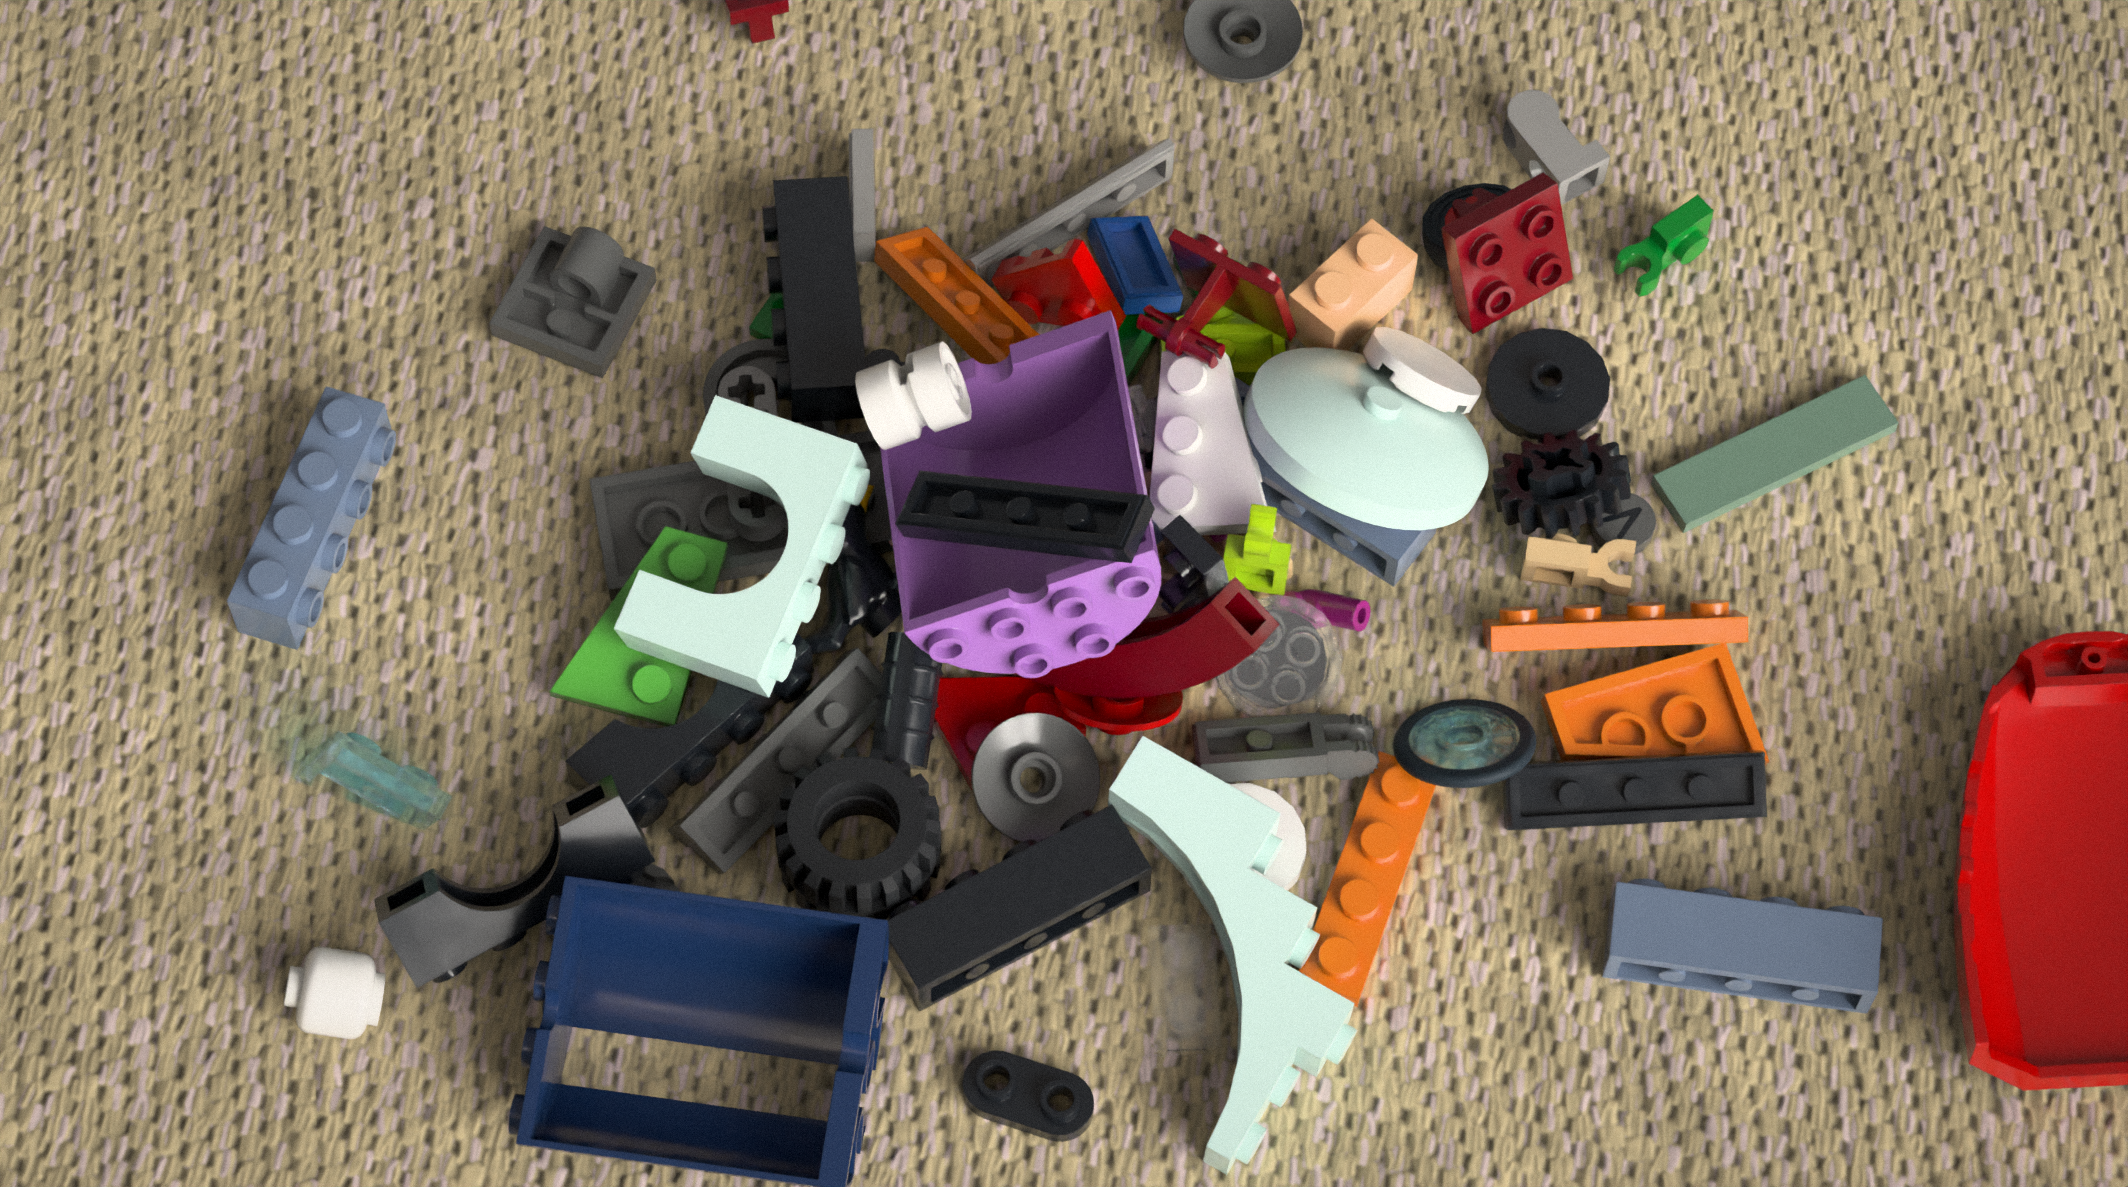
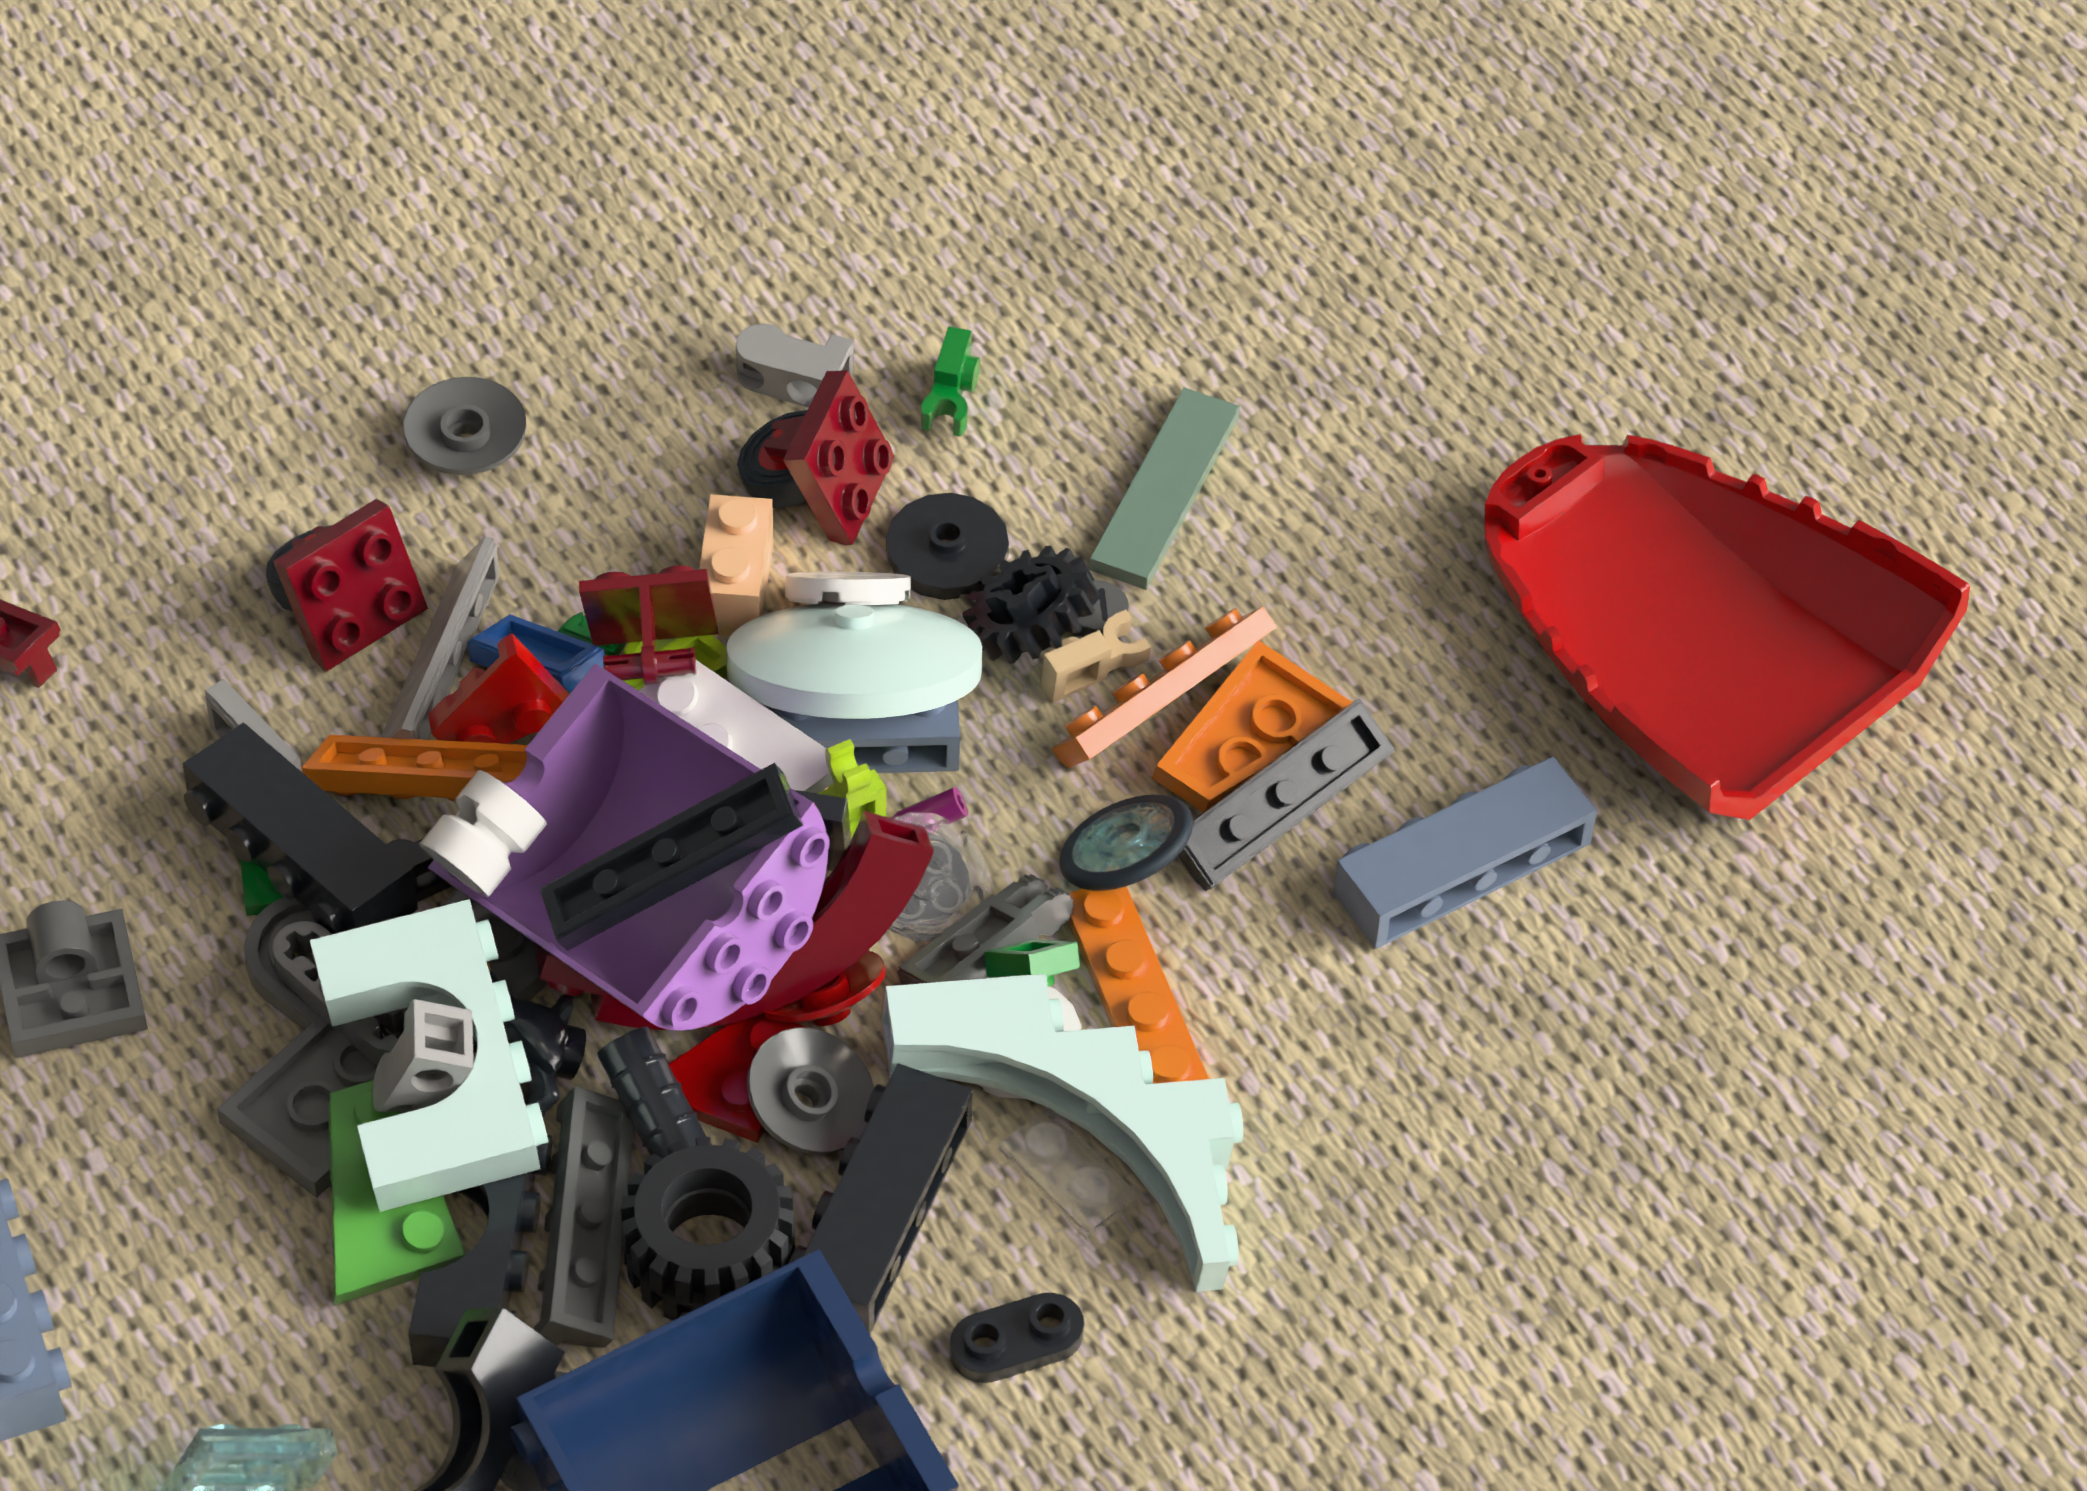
camera: 40 degrees left, 10 degrees down
none -> dark red plate [266,498,428,672]
none -> light grey leg [372,999,473,1113]
none -> green plate [984,939,1080,987]

